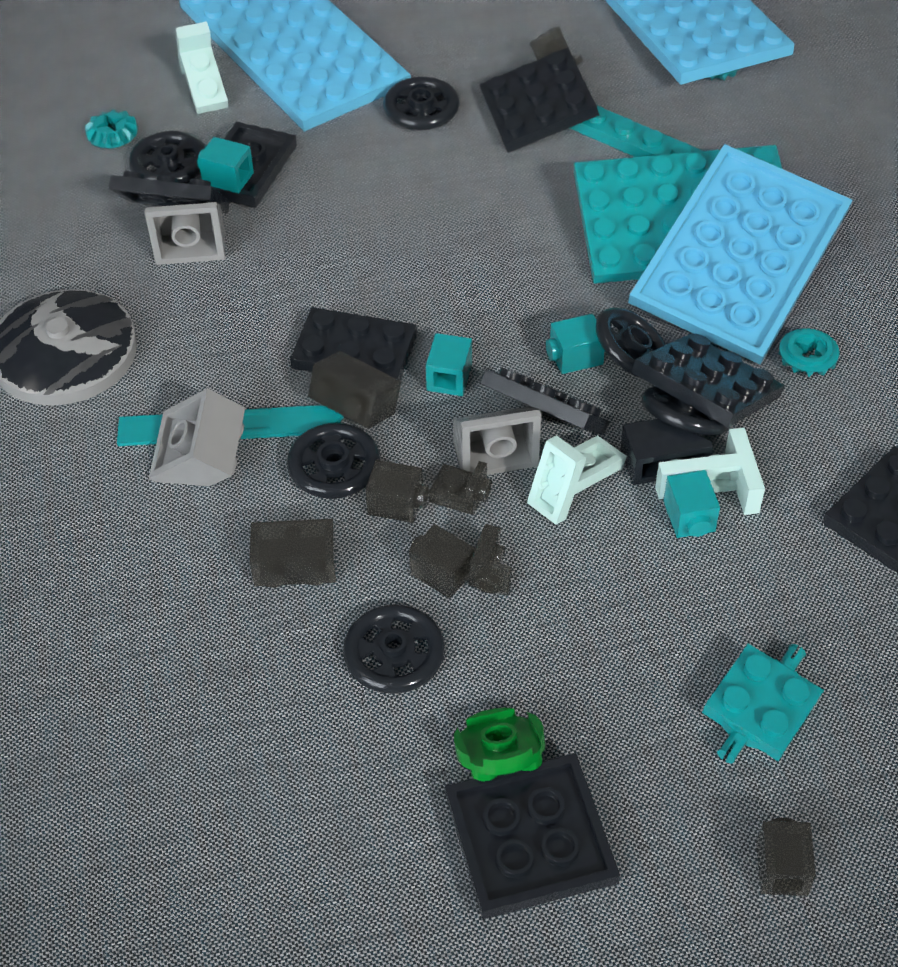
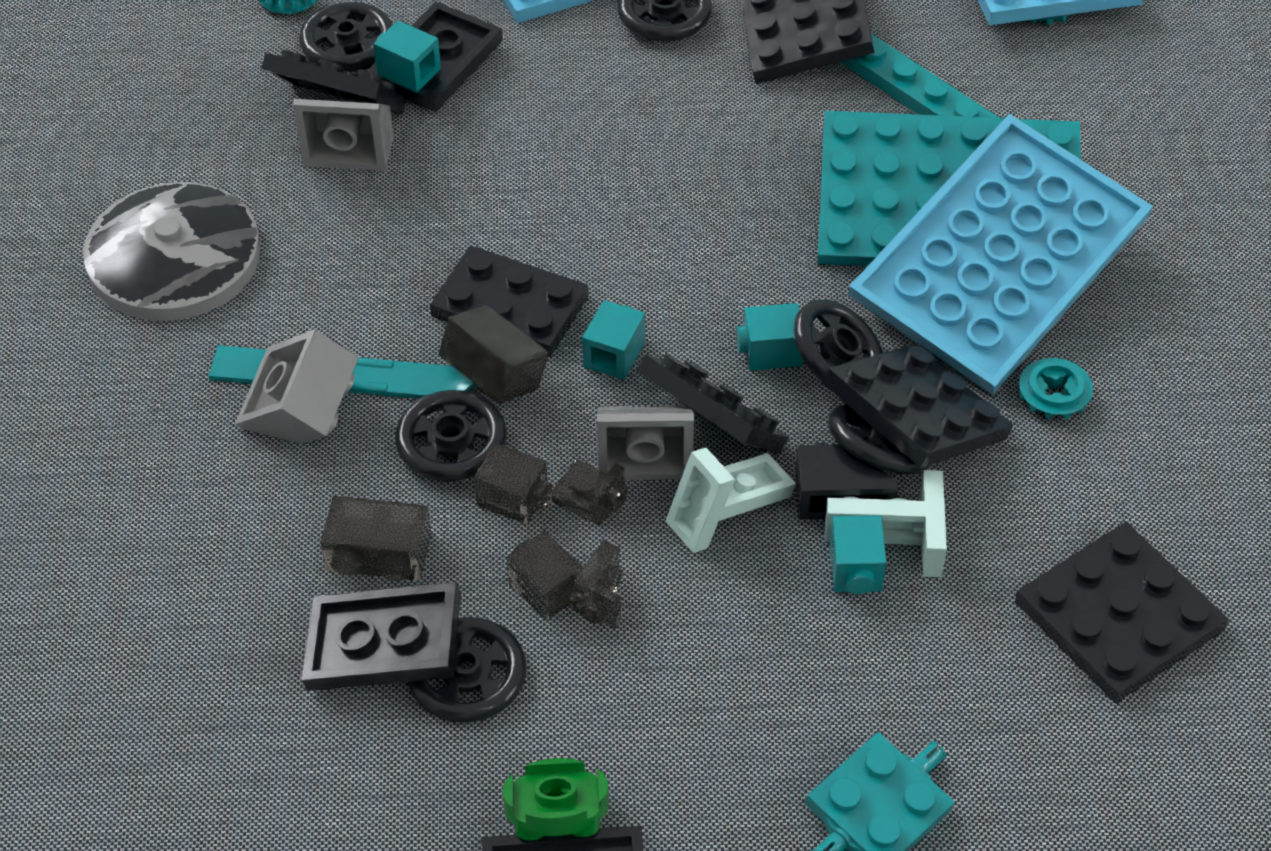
camera: 10 degrees right, 0 degrees up
none -> plate [301,582,461,691]

